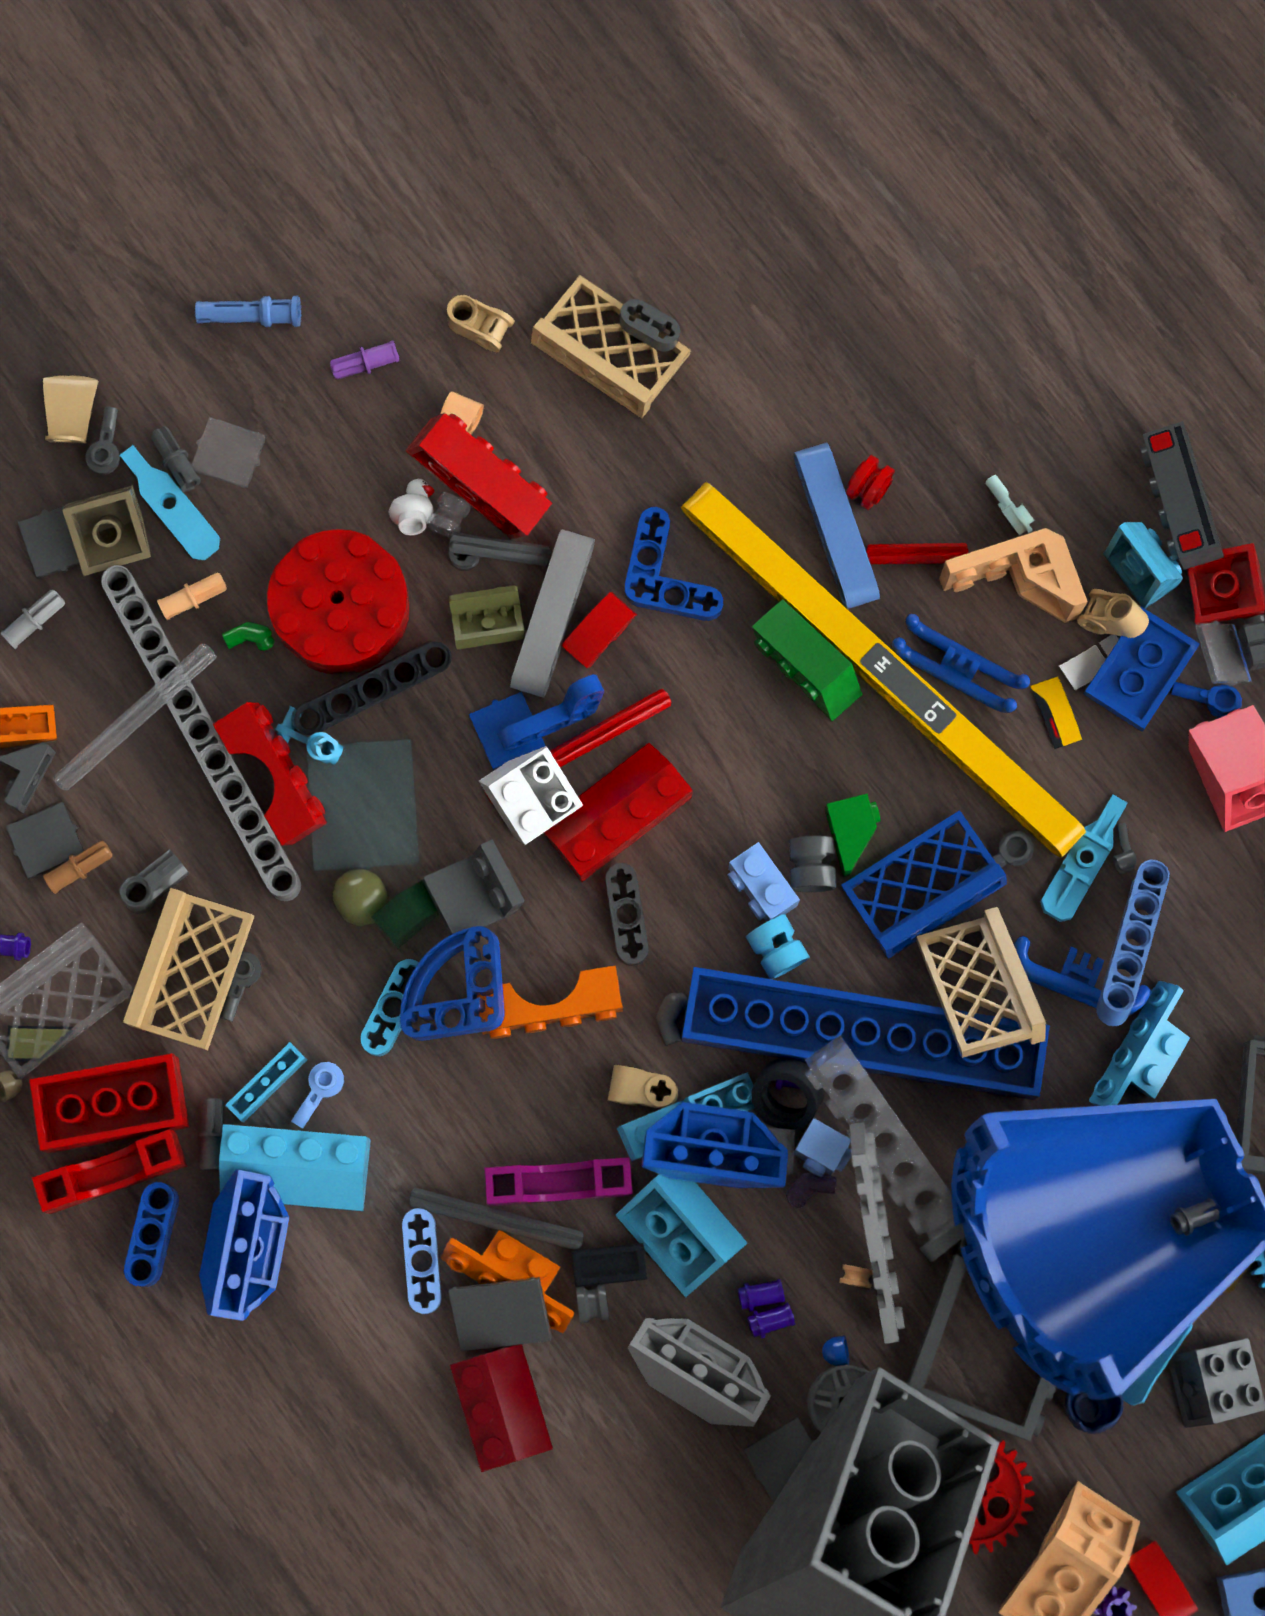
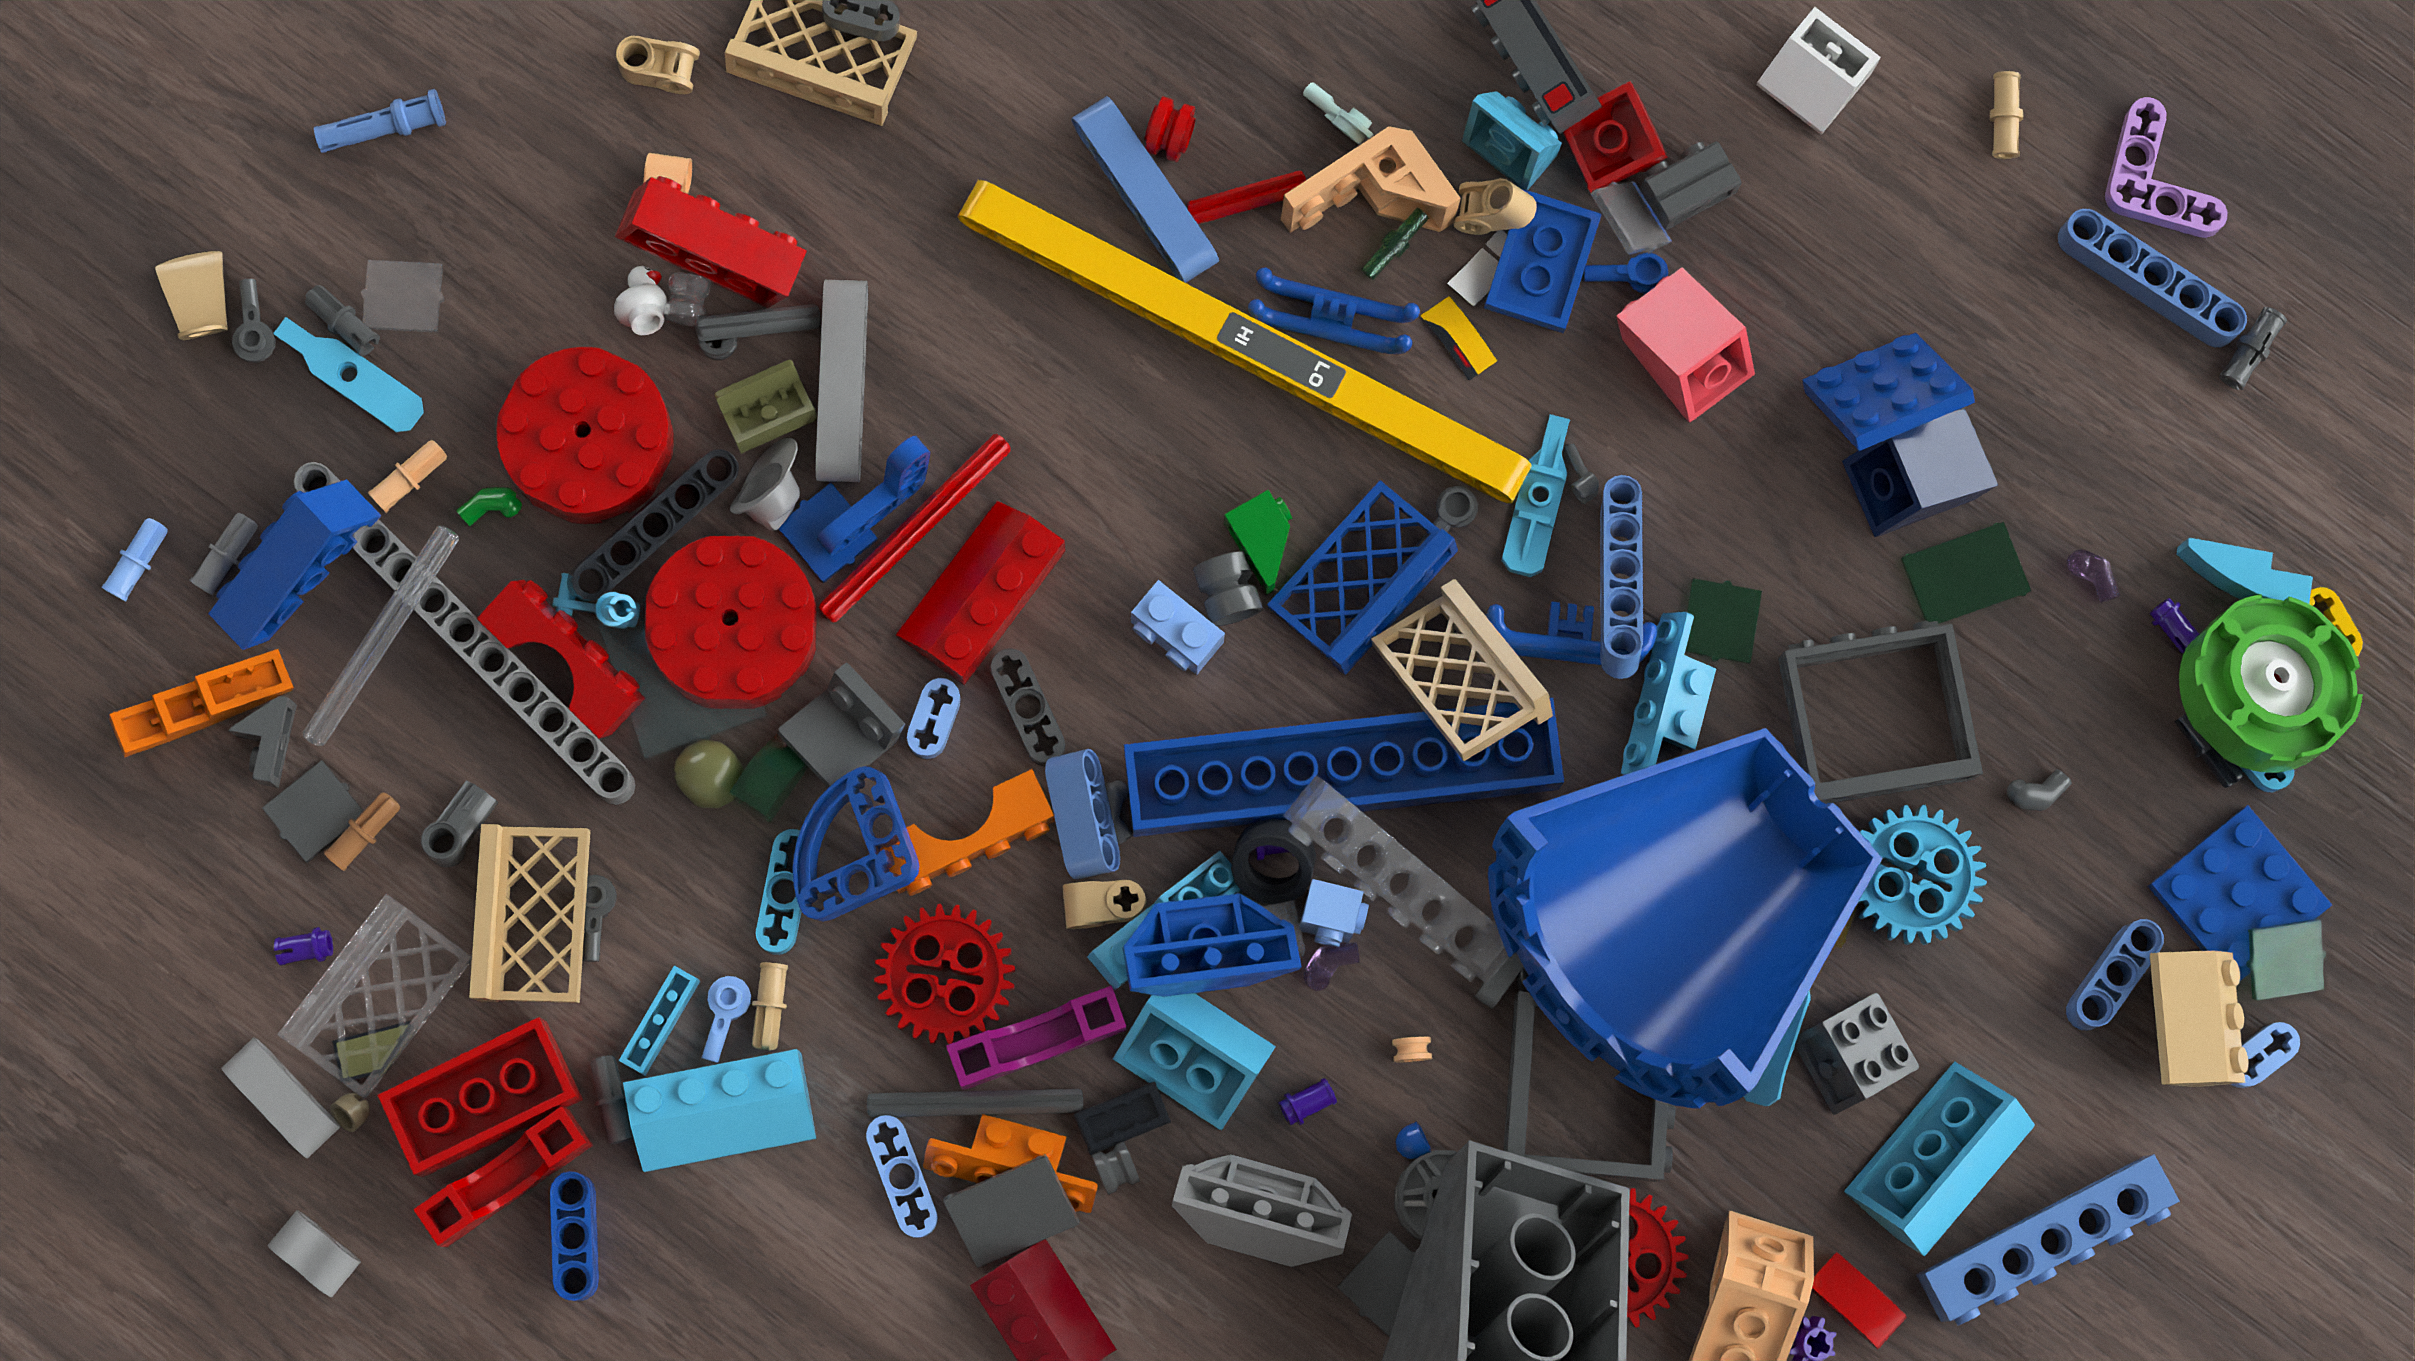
camera: 25 degrees left, 0 degrees up
dark grey piece [18,506,80,579] -> none
dark tan slope [62,485,151,576] -> none
blue wedge [199,1170,290,1321] -> none
medium lavender axle [330,340,400,379] -> none
white slope [479,746,583,845] -> none
red slope [561,592,637,668] -> none
blue beam [625,507,723,621] -> none
medium azure wheel [745,914,810,980] -> none
dark purple pin [747,1302,795,1339] -> none
green wedge [752,599,863,721] -> none
light grey wing [850,1122,905,1344] -> none
dark blue hair [1064,1392,1123,1434] -> none
dark grey pin [1170,1198,1220,1235] -> none
none -> blue wedge [208,479,381,650]
none -> red piece [645,536,817,709]
none -> light grey piece [730,438,800,531]
none -> tan axle [752,962,788,1051]
none -> red gear [874,904,1016,1045]
none -> light blue beam [907,678,961,759]
none -> medium blue beam [1045,749,1120,880]
none -> clear green bar [1361,207,1429,280]
none -> clear green piece [1685,578,1762,664]

